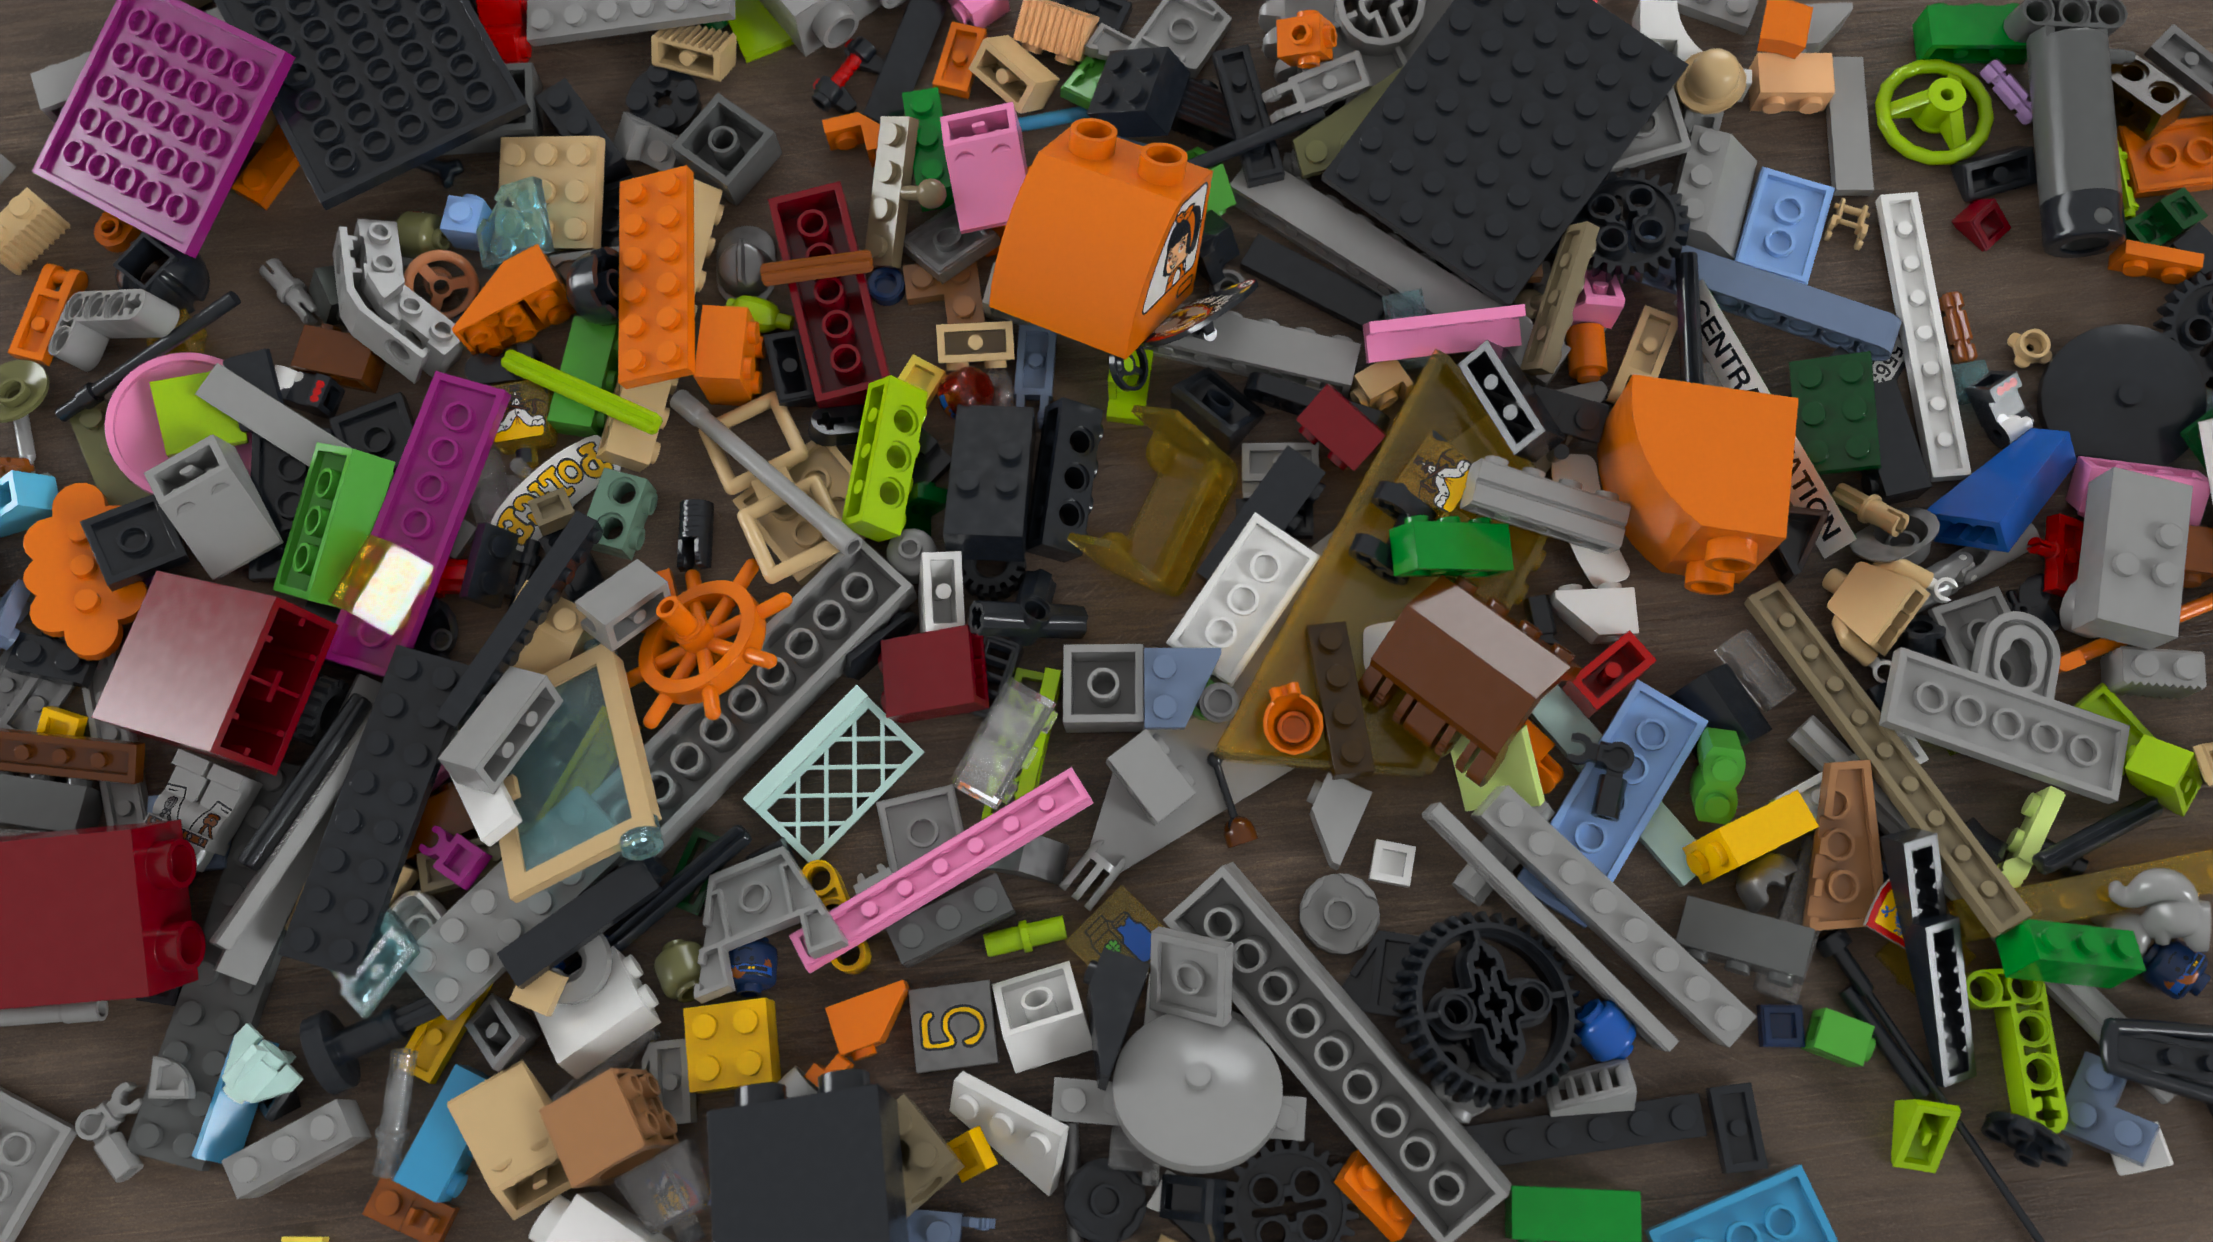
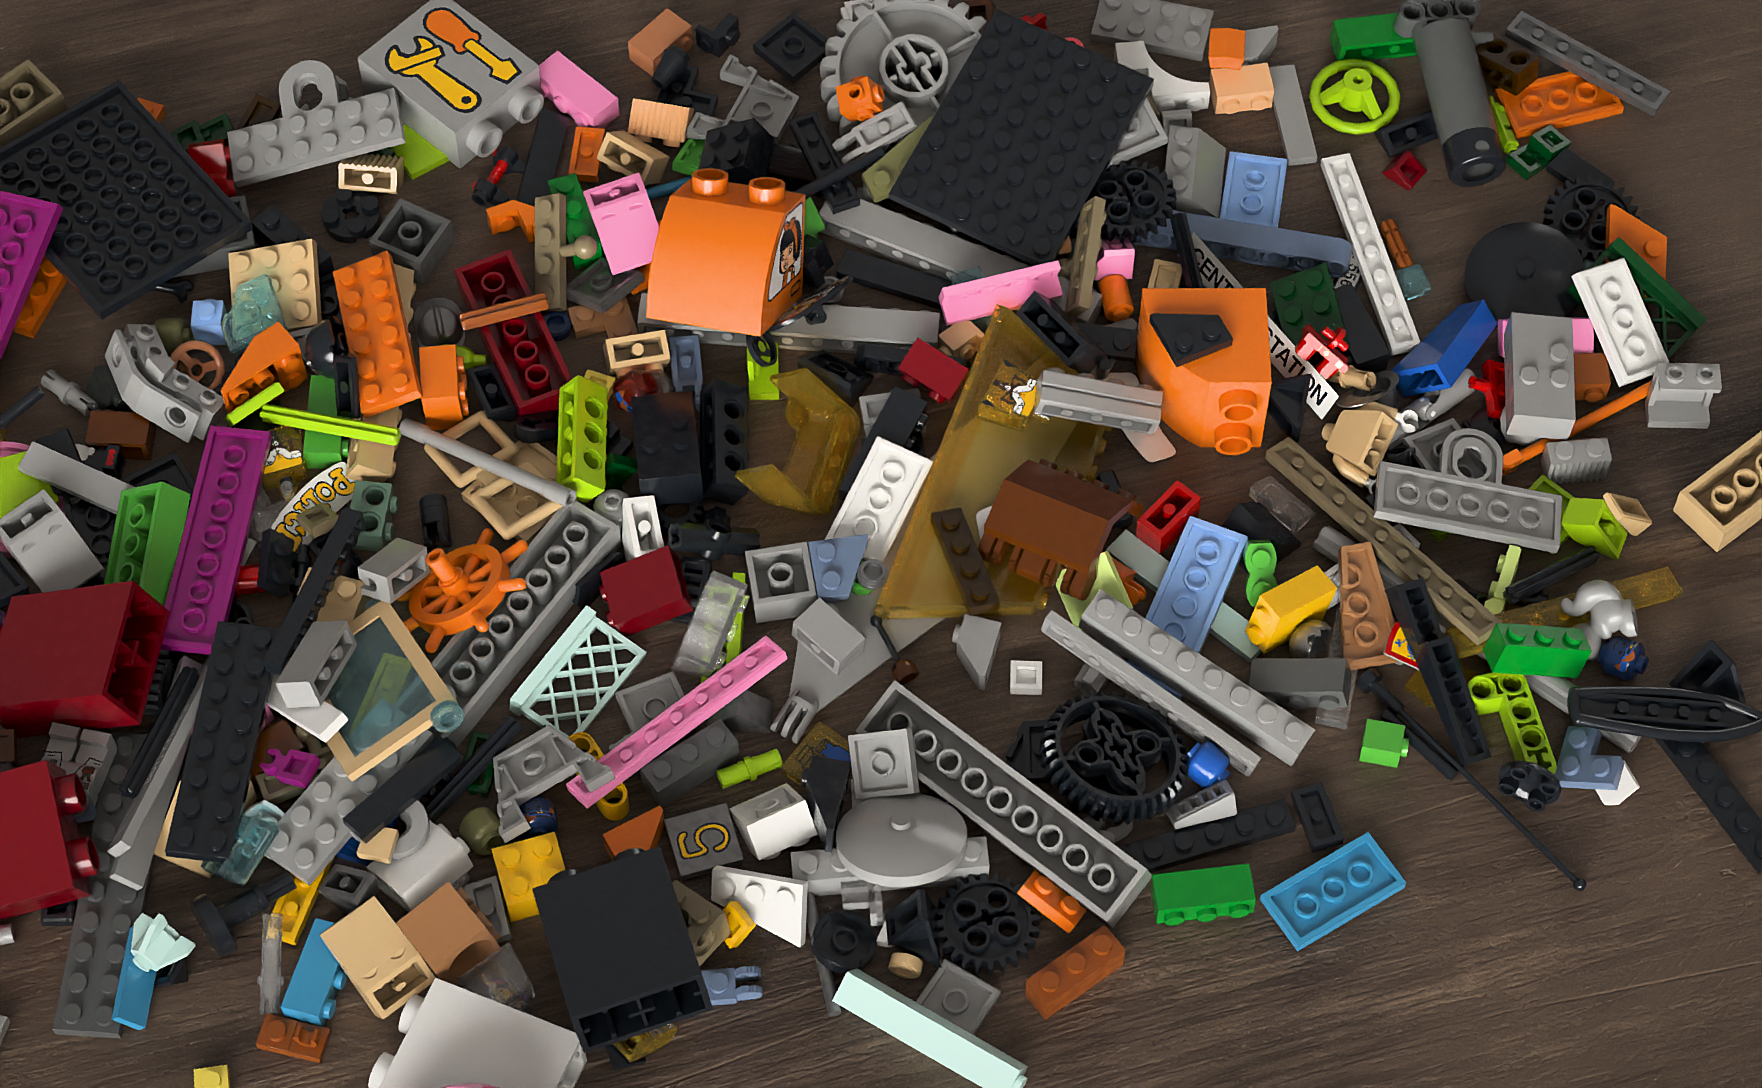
camera: 15 degrees left, 15 degrees down
light grey bar [75,1082,144,1183] -> none
light grey tile [148,1056,196,1099] -> none
light grey brick [222,1099,372,1199] -> none
clear yellow slope [328,534,434,636] -> none
light grey slope [613,111,680,171] -> none
orange piece [1263,682,1324,755] -> none
light grey tile [1299,873,1380,955] -> none
black connector [1348,480,1437,586] -> none
green brick [1389,515,1514,578] -> none
white slope [1550,582,1639,644] -> none
black bar [1566,733,1634,821] -> none
tan hat [1675,48,1746,115] -> none
dark blue tile [1756,1004,1805,1048] -> none
tan piece [1823,198,1870,251] -> none
lime slope [1891,1099,1961,1173] -> none
black leg [1964,370,2035,449] -> none
lavender axle [1980,59,2032,125] -> none
tan plate [2007,328,2052,369] -> none
orange plate [2108,240,2204,284] -> none
none -> lime tile [224,382,285,427]
none -> black slope [333,353,360,418]
none -> black wing [1149,313,1233,368]
none -> hips [1294,324,1350,380]

